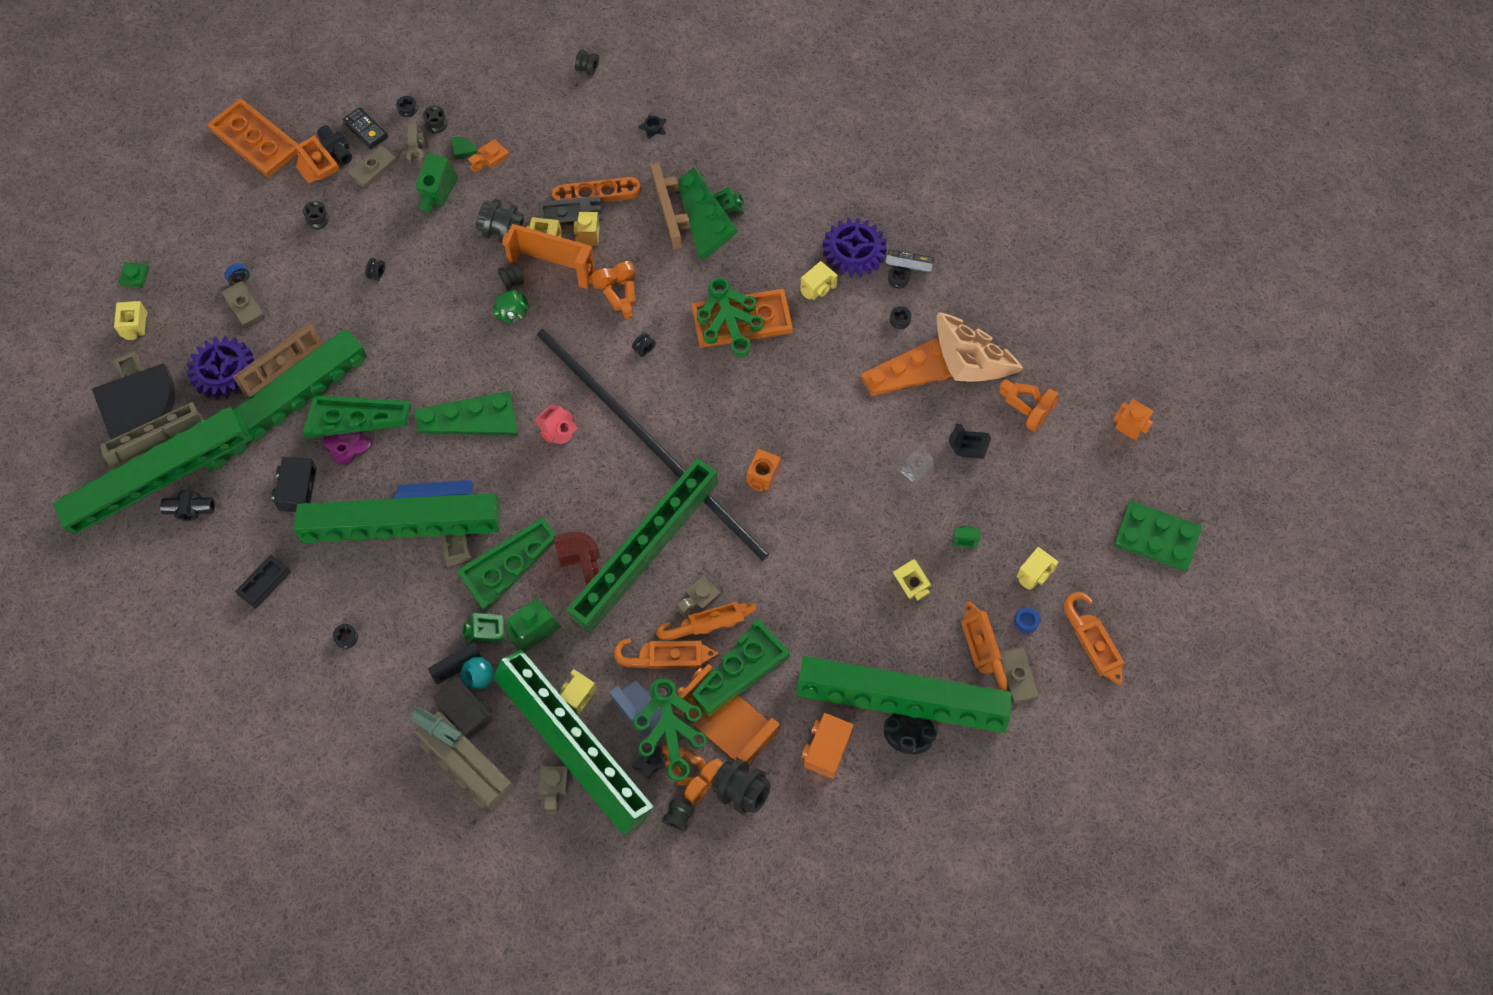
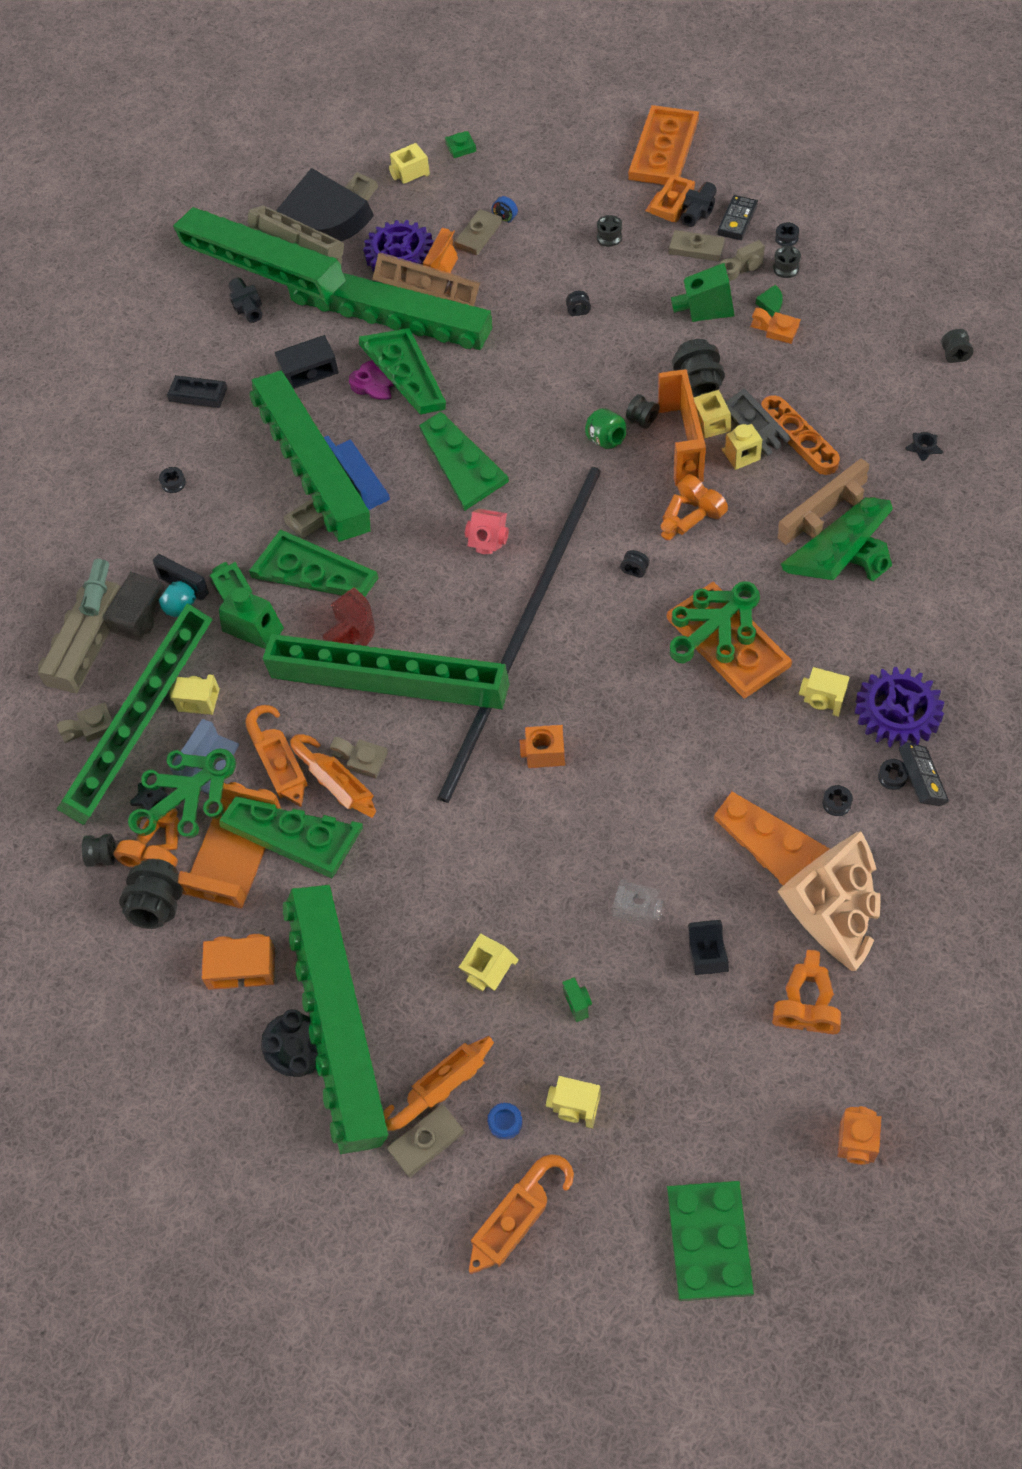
camera: 70 degrees right, 5 degrees down
none -> orange slope [423,228,458,273]

